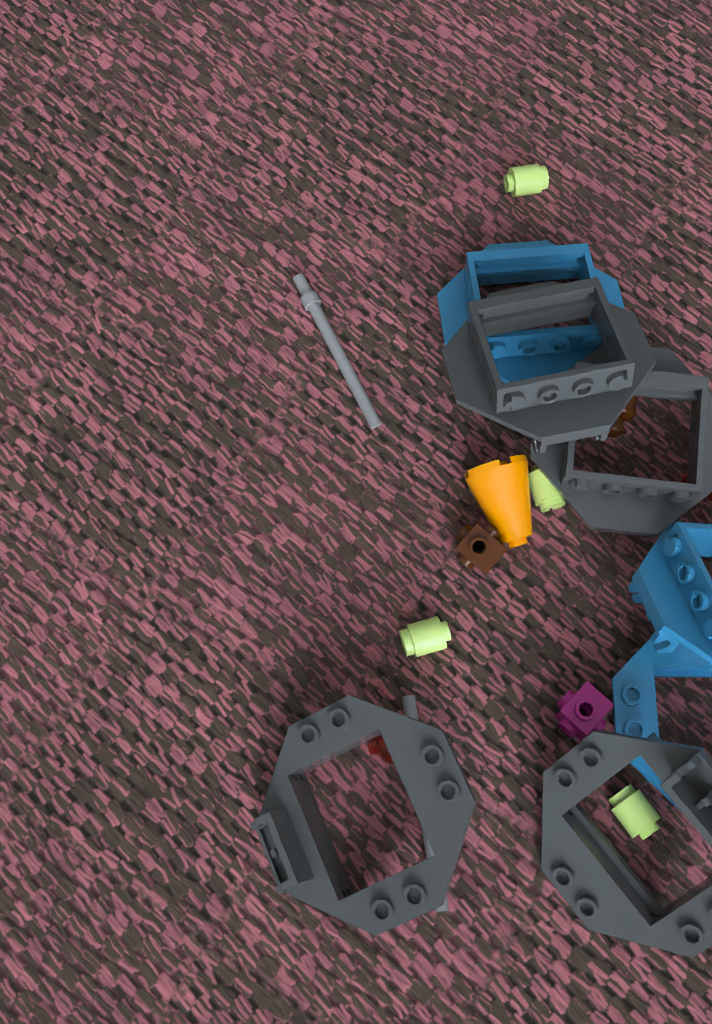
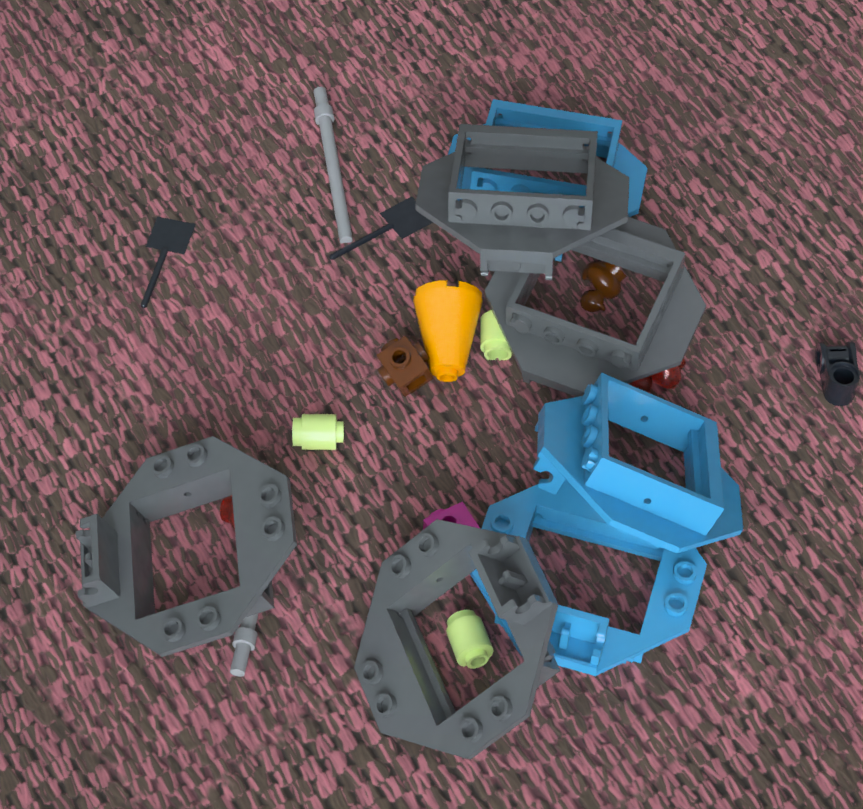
camera: 15 degrees right, 15 degrees down
yellowish green brick [504,163,549,197] -> none
none -> black piece [141,217,196,308]
none -> black piece [329,197,433,260]

